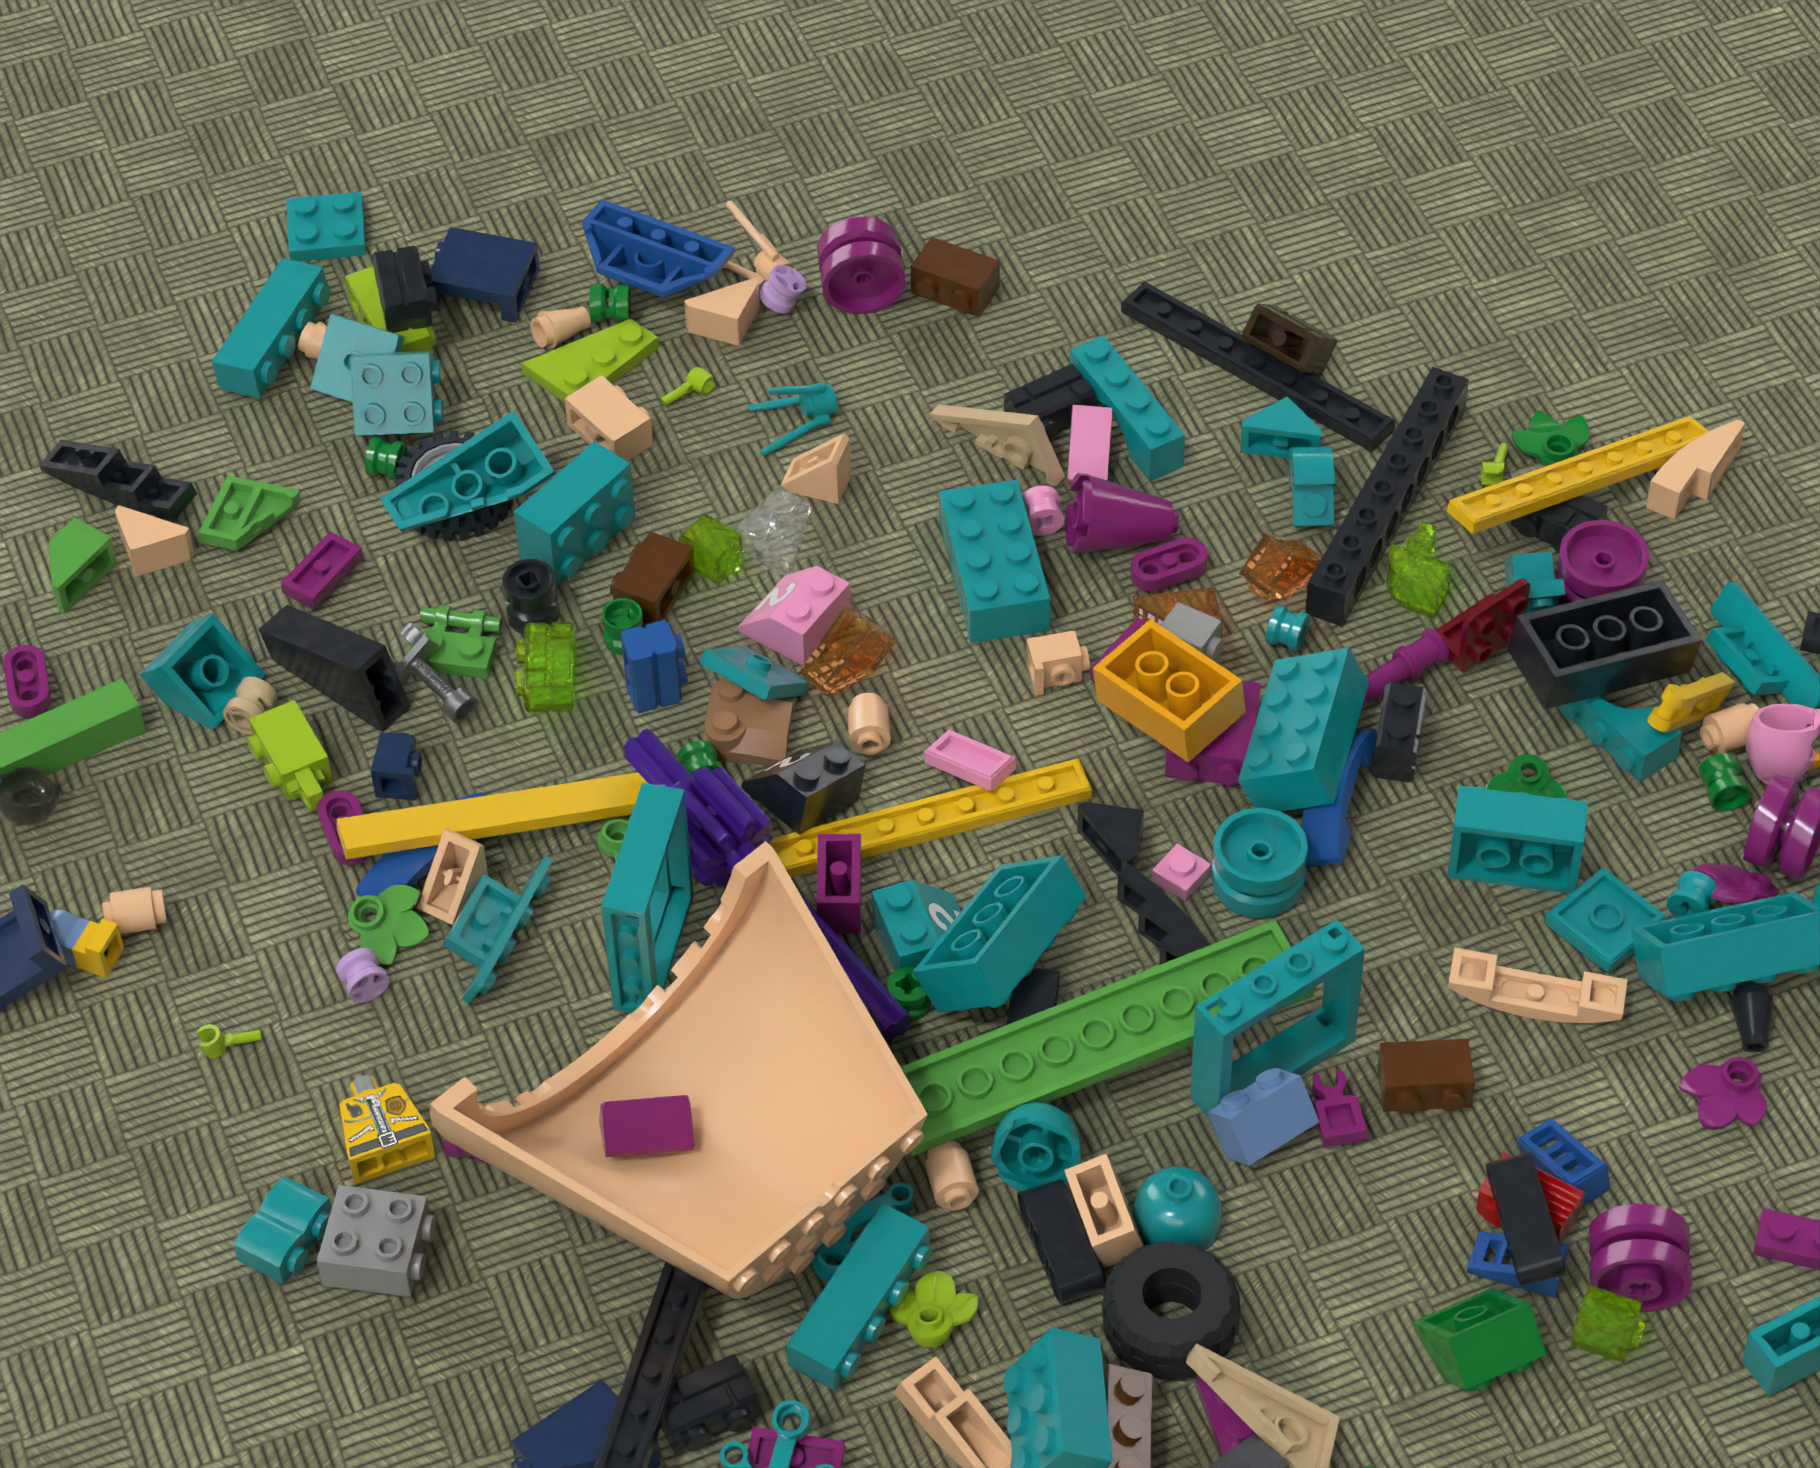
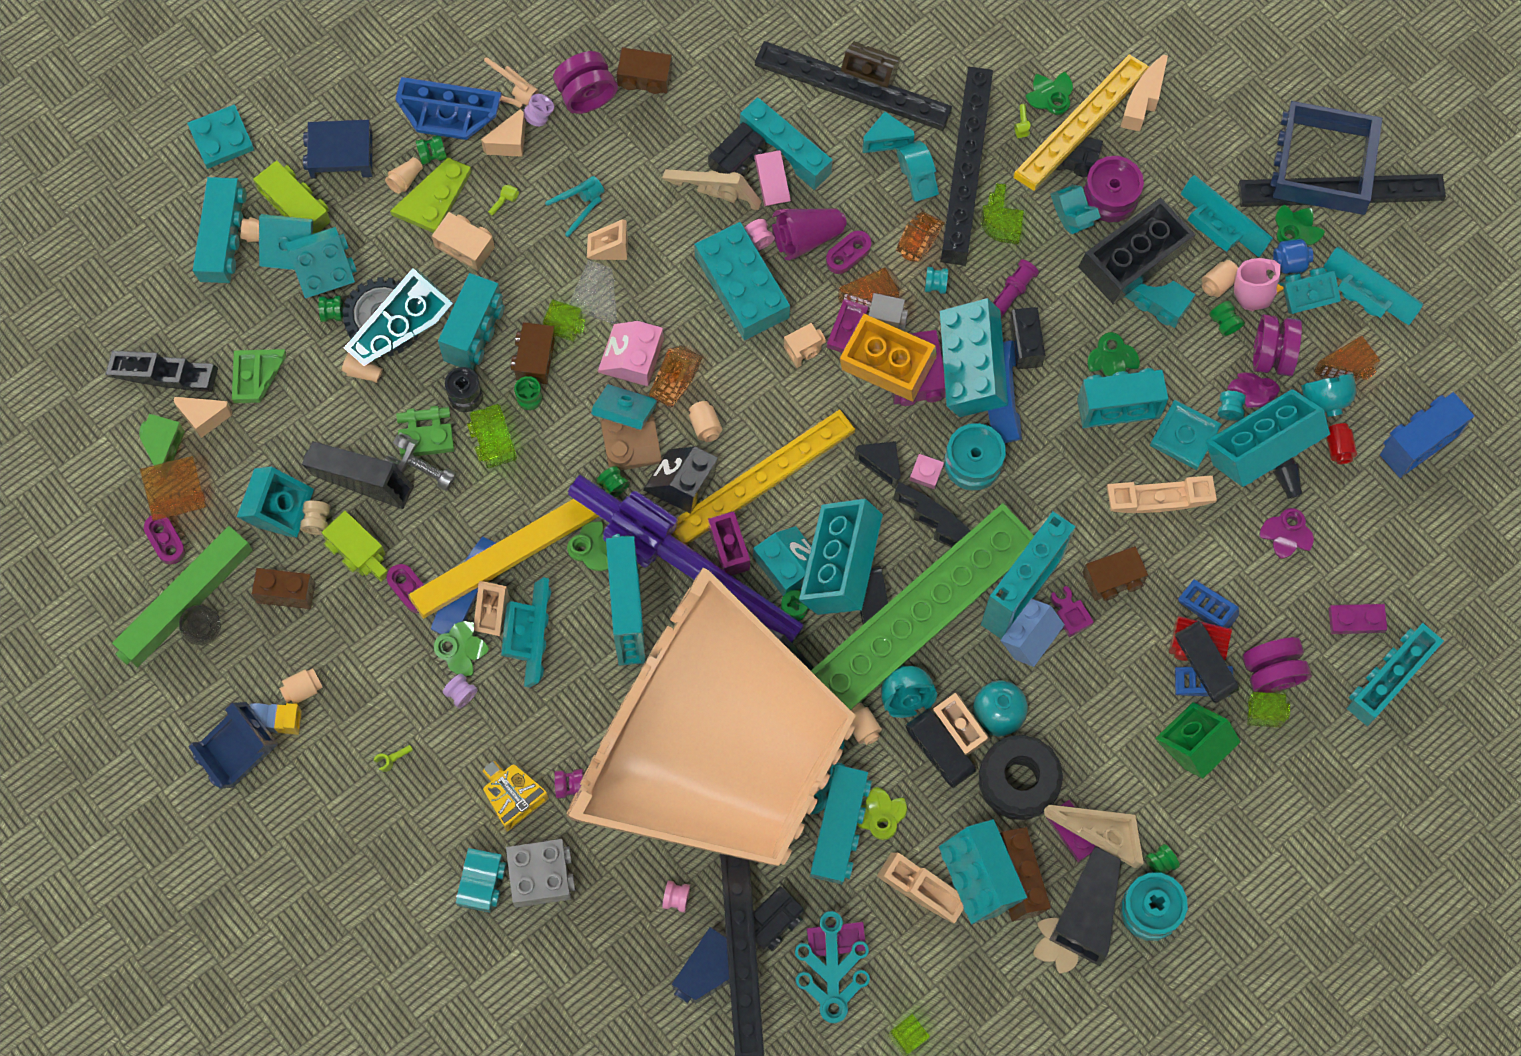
camera: 20 degrees left, 20 degrees up
magenta plate [281,532,364,609] -> none
dark blue brick [371,732,422,800] -> none
black brick [372,246,438,333] -> none
magenta slope [599,1095,695,1158] -> none
blue brick [621,620,688,713] -> none
bright pink tile [924,730,1016,791] -> none
dark red bracket [1435,578,1530,672] -> none
yellow plate [1647,672,1735,733] -> none
none -> clear orange hinge [140,456,206,521]
none -> reddish brown brick [251,568,315,609]
none -> light nougat cone [341,353,383,383]
none -> bright pink wheel [662,880,690,913]

